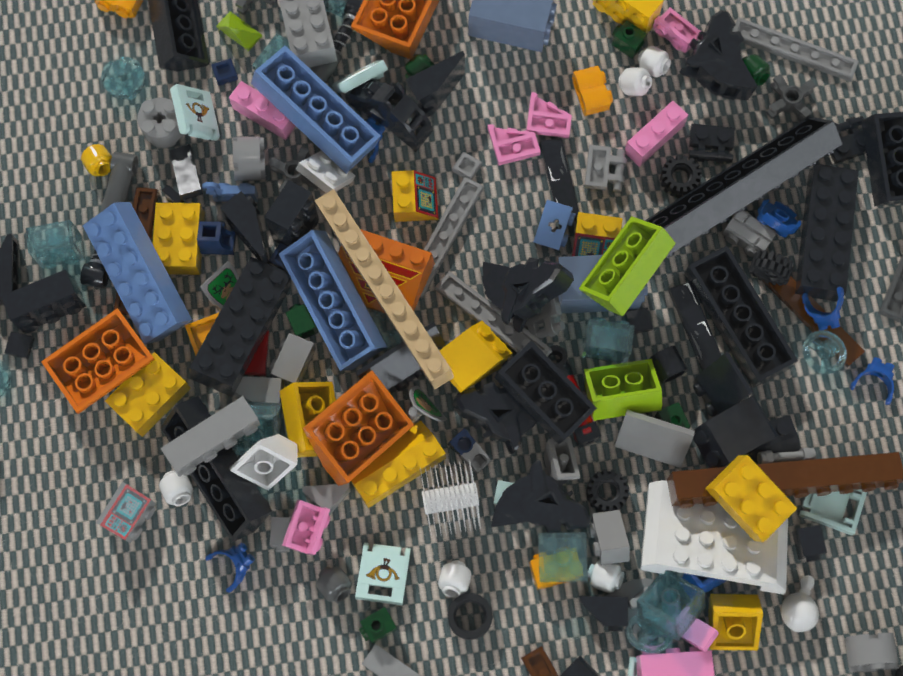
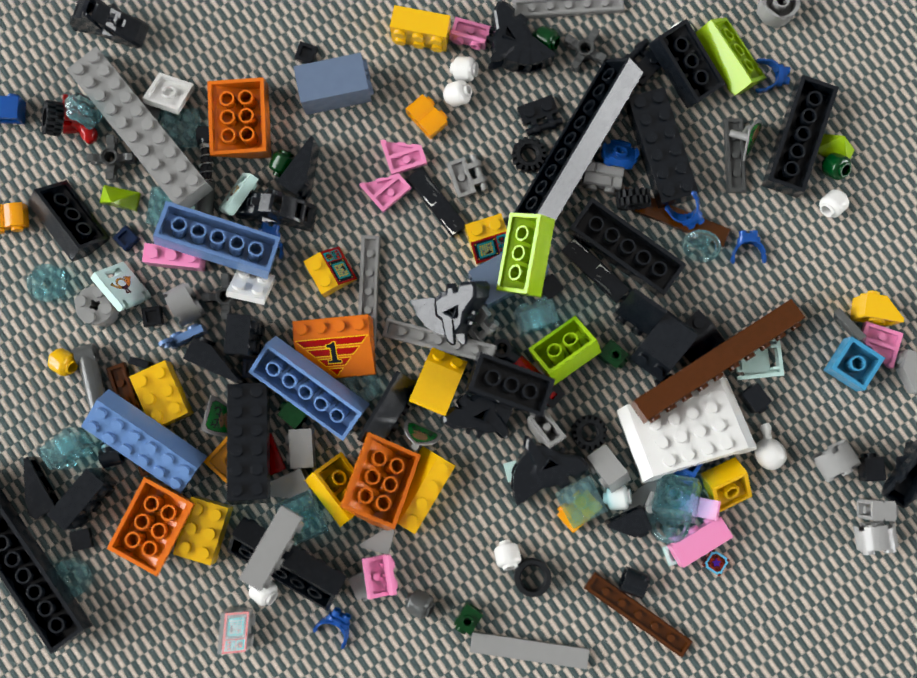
camera: 25 degrees left, 10 degrees up
tile [169,144,203,200] -> none
dark blue brick [197,221,236,255] -> none
white slope [230,434,298,491] -> none
tan brick [314,189,454,390] -> none
light aqua container [355,542,411,606] -> none
white piece [420,460,481,538] -> none
leg [447,428,491,474] -> none
light grey tile [452,152,482,180] -> none
medium blue brick [534,200,576,251] -> none
dark green brick [612,20,647,59] -> none
light grey tile [614,409,695,468] -> none
bright pink brick [625,101,688,167] -> none
black piece [649,345,688,384] -> none
yellow brick [705,455,797,542] -> none
light grey bar [757,448,816,464] -> none
none -> black tile [141,306,164,328]

